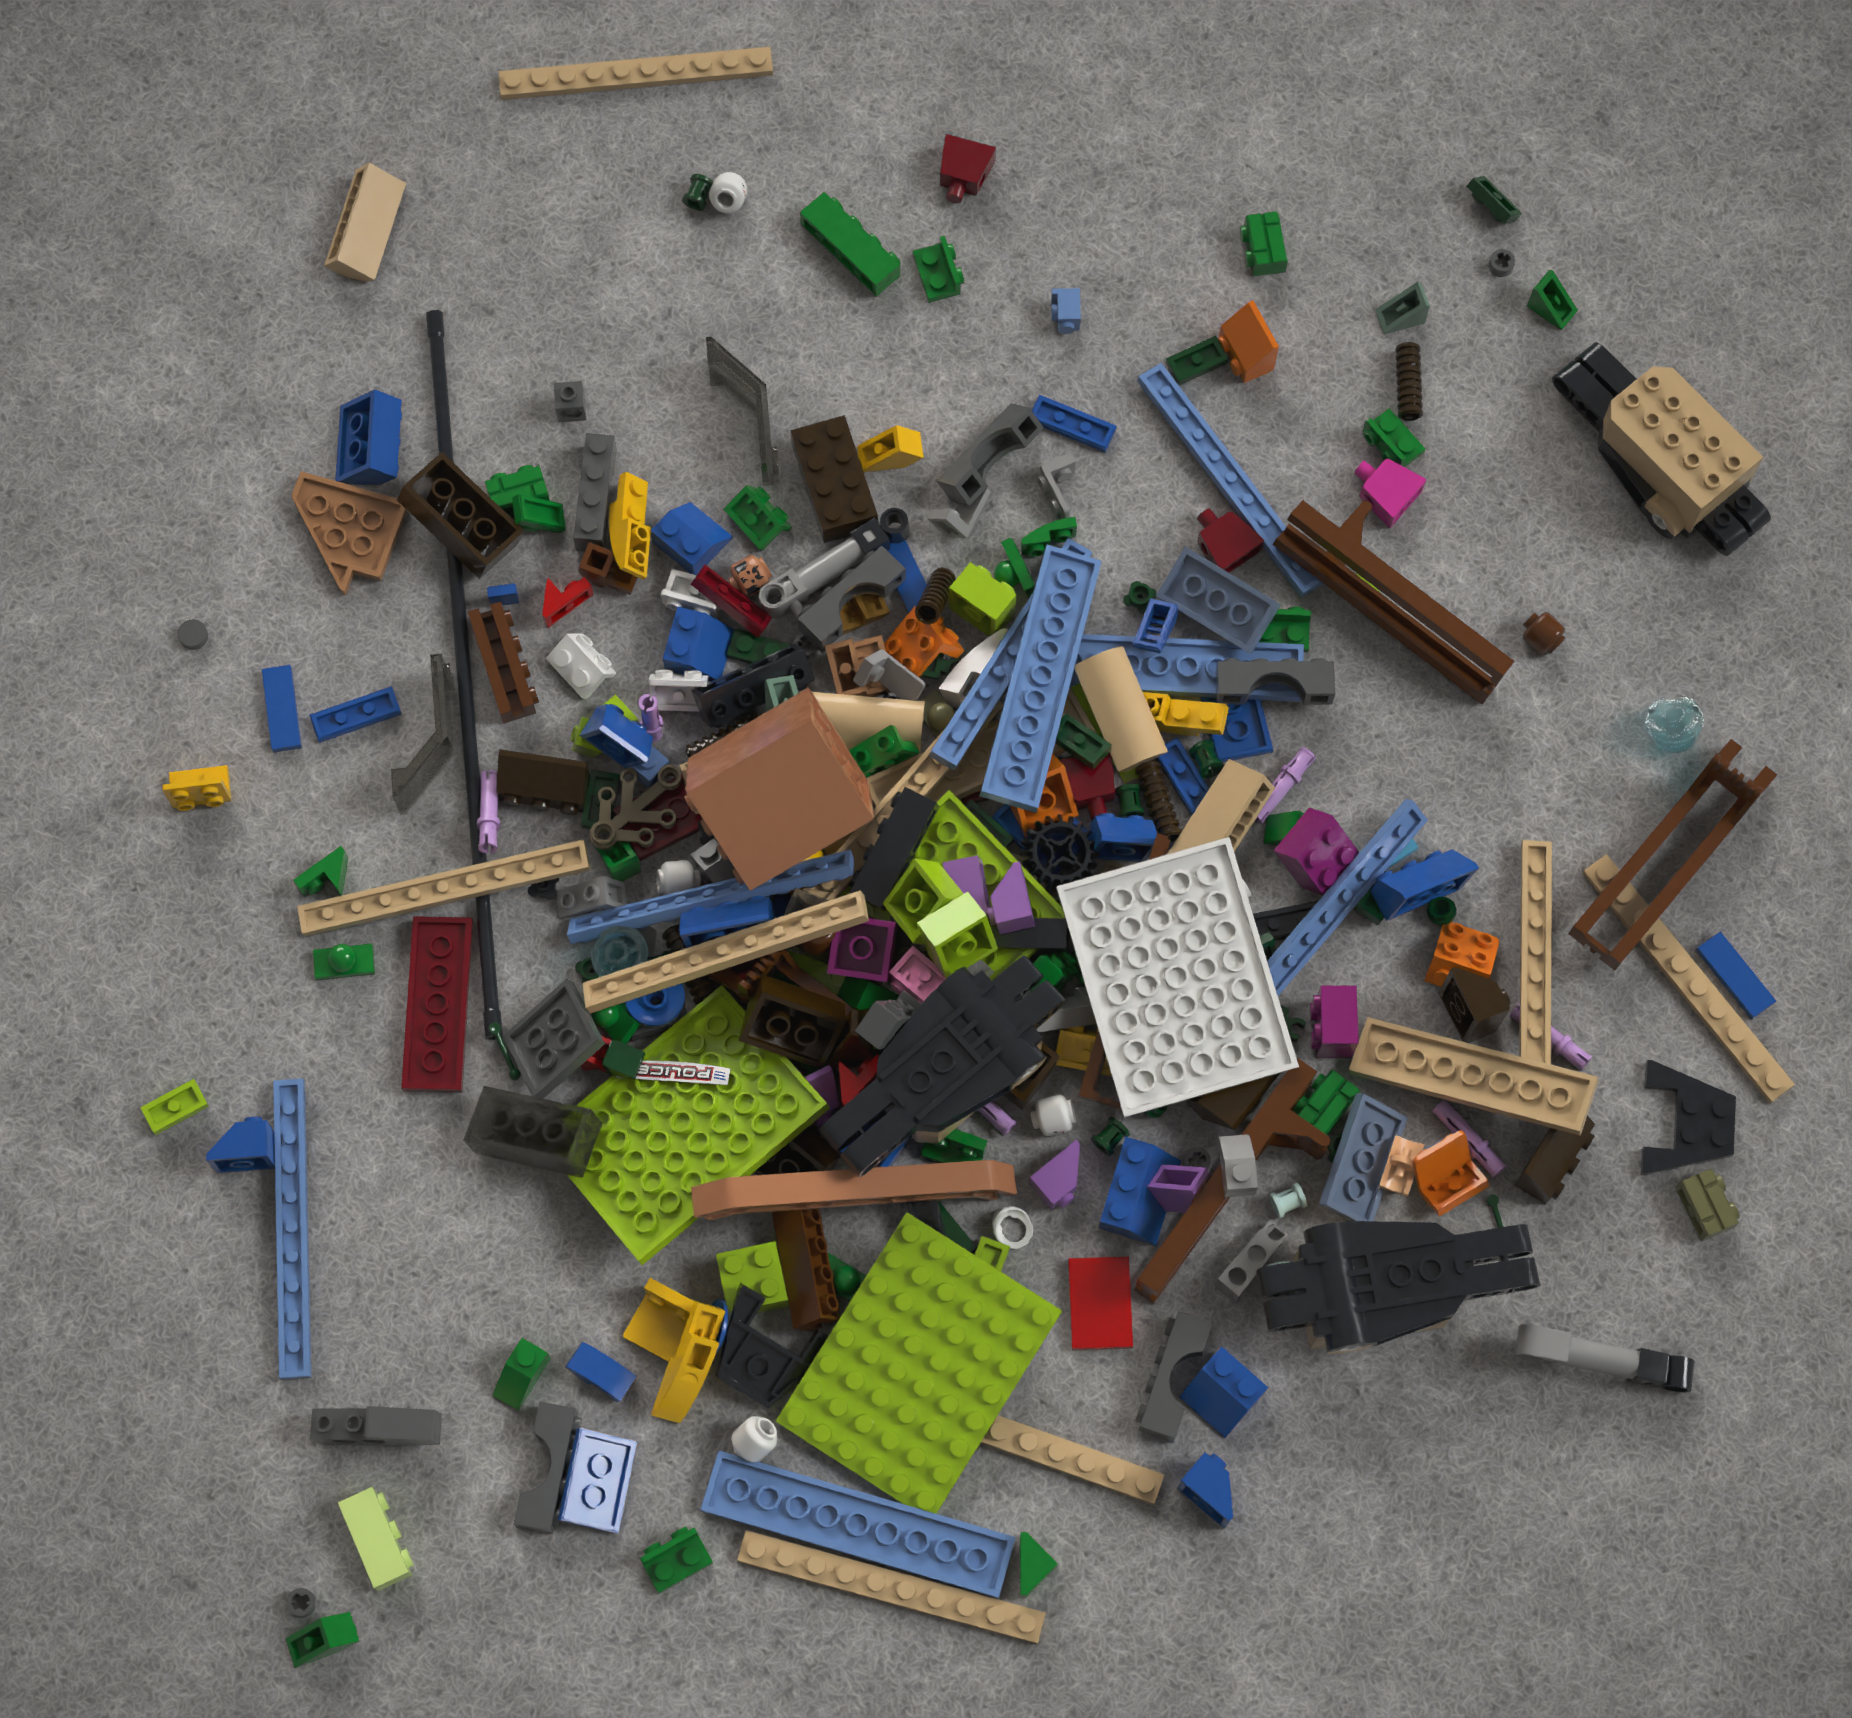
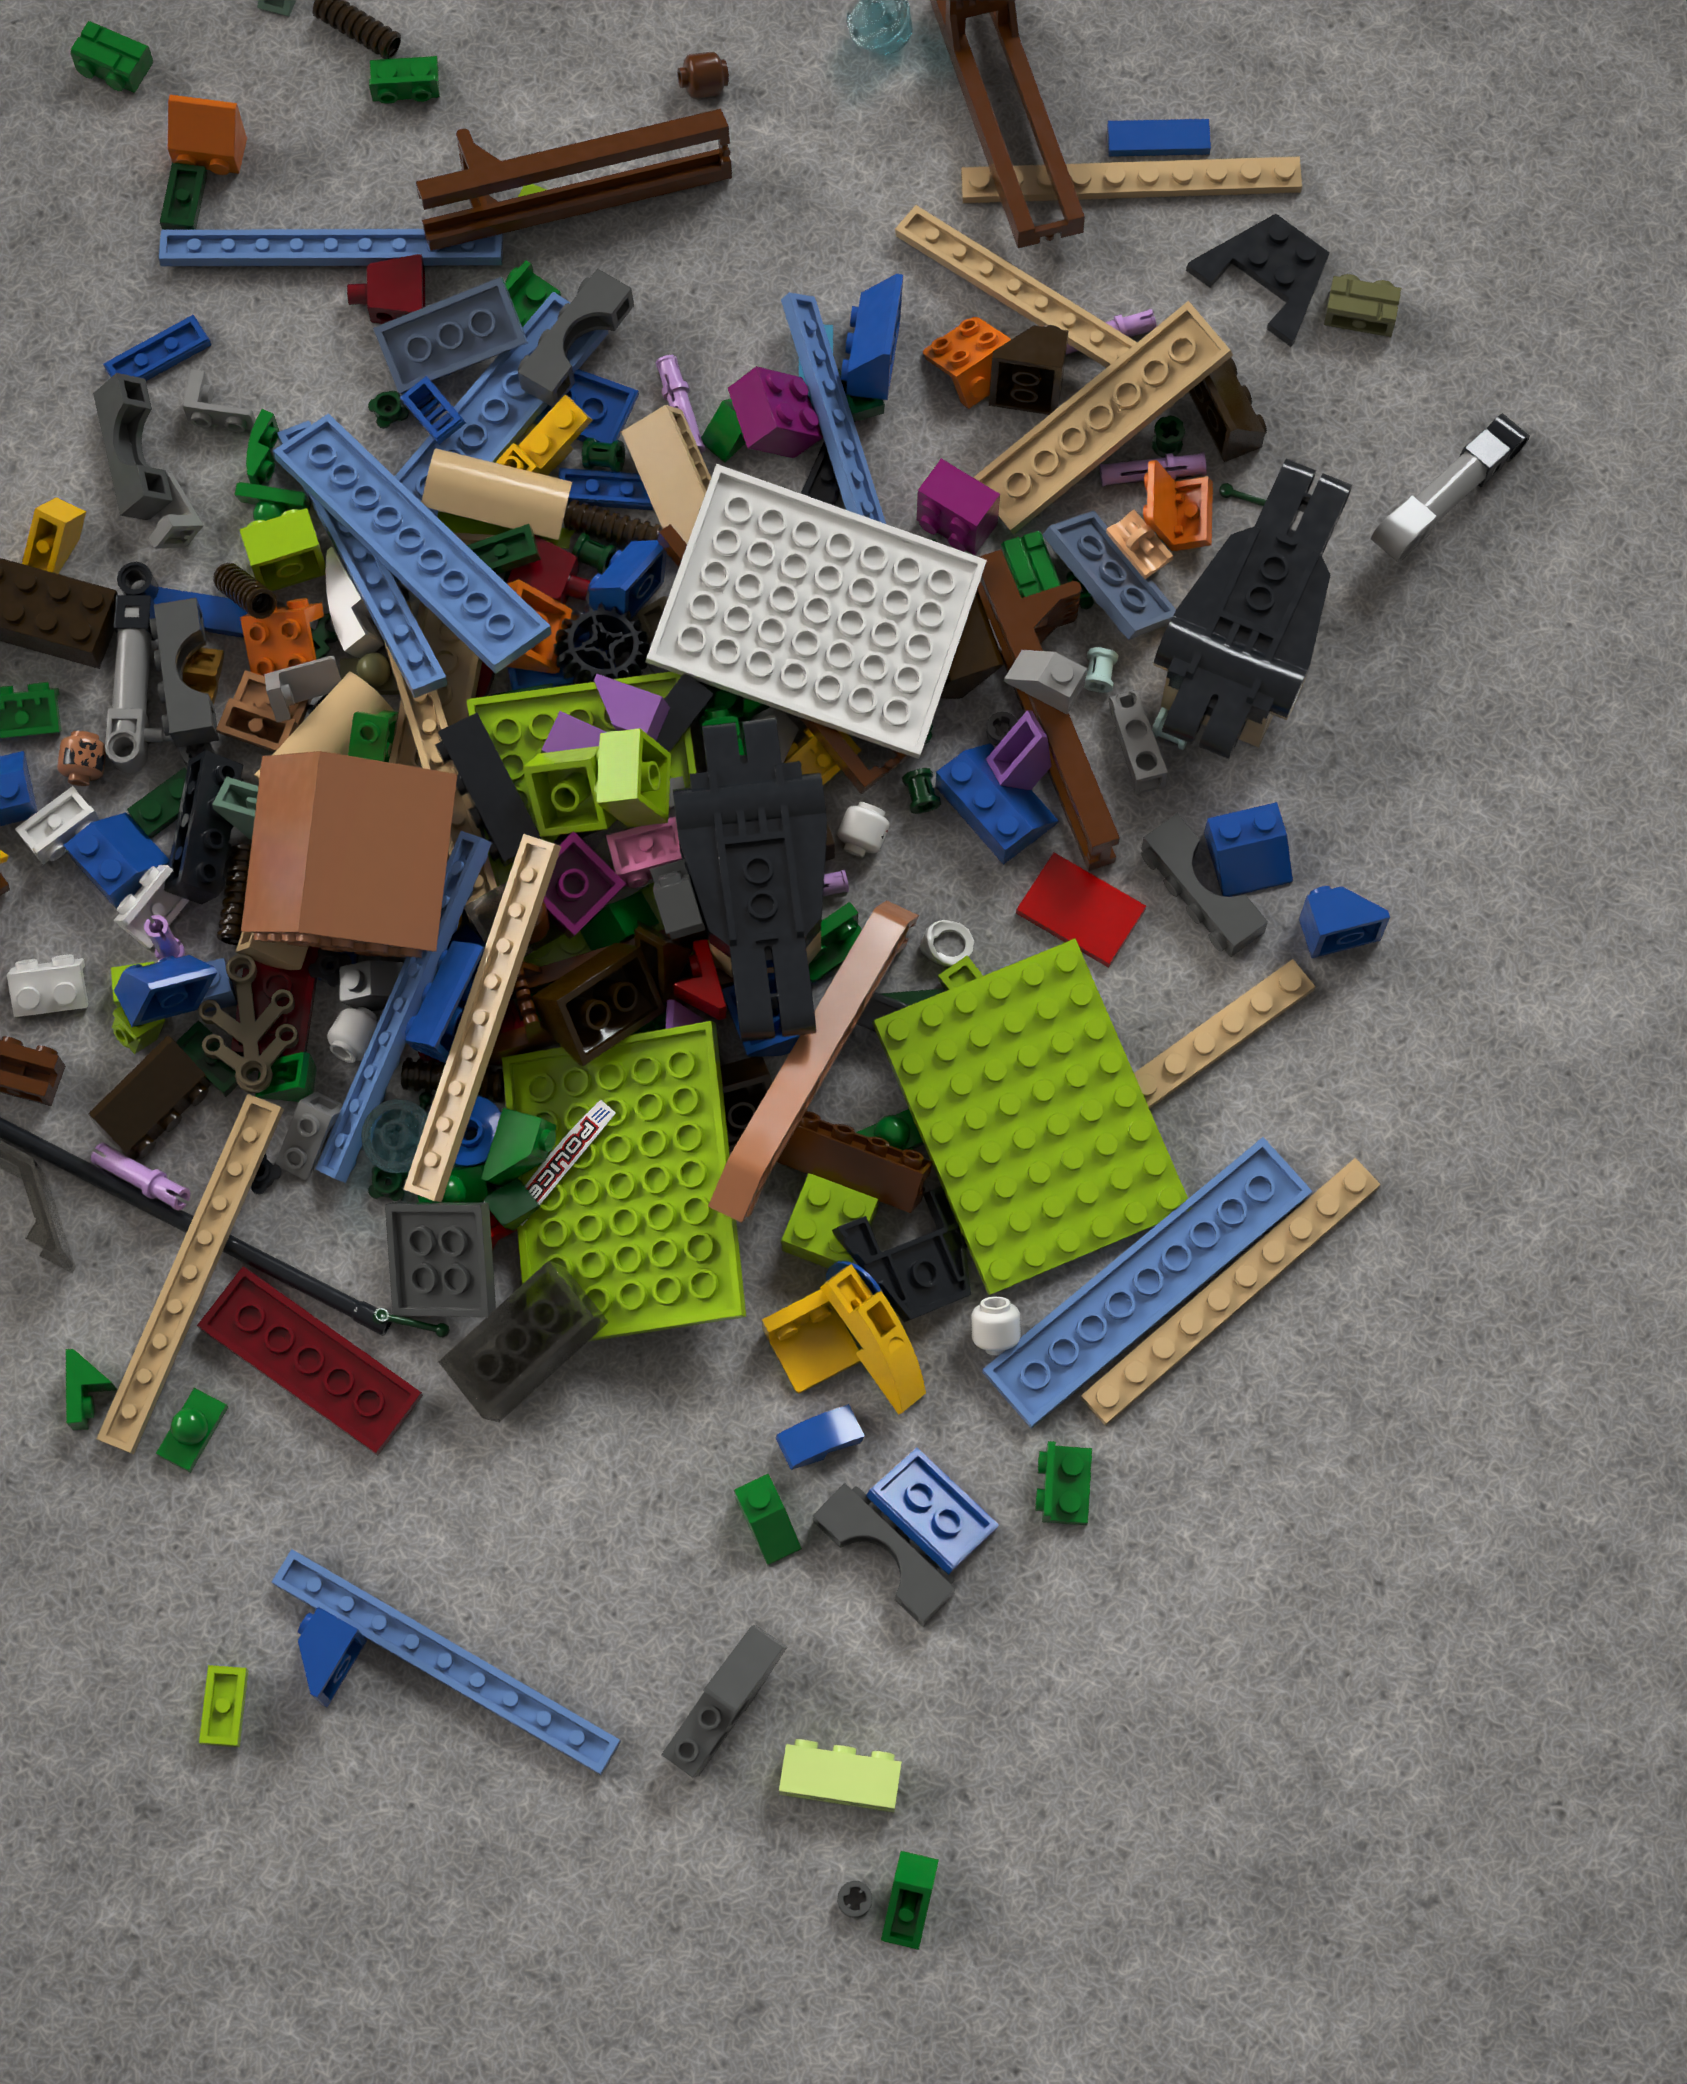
camera: 55 degrees left, 0 degrees up
dark red tile [690,564,772,638] -> none
green slope [1020,1532,1058,1598] -> none
medium lavender slope [1029,1140,1080,1211] -> none
medium blue brick [1051,288,1081,334] -> none
dark pink torso [1354,459,1427,528] -> none
dark green plate [1427,897,1457,925] -> none
none -> green slope [481,1108,557,1187]
none -> dark green bush [1152,415,1185,458]

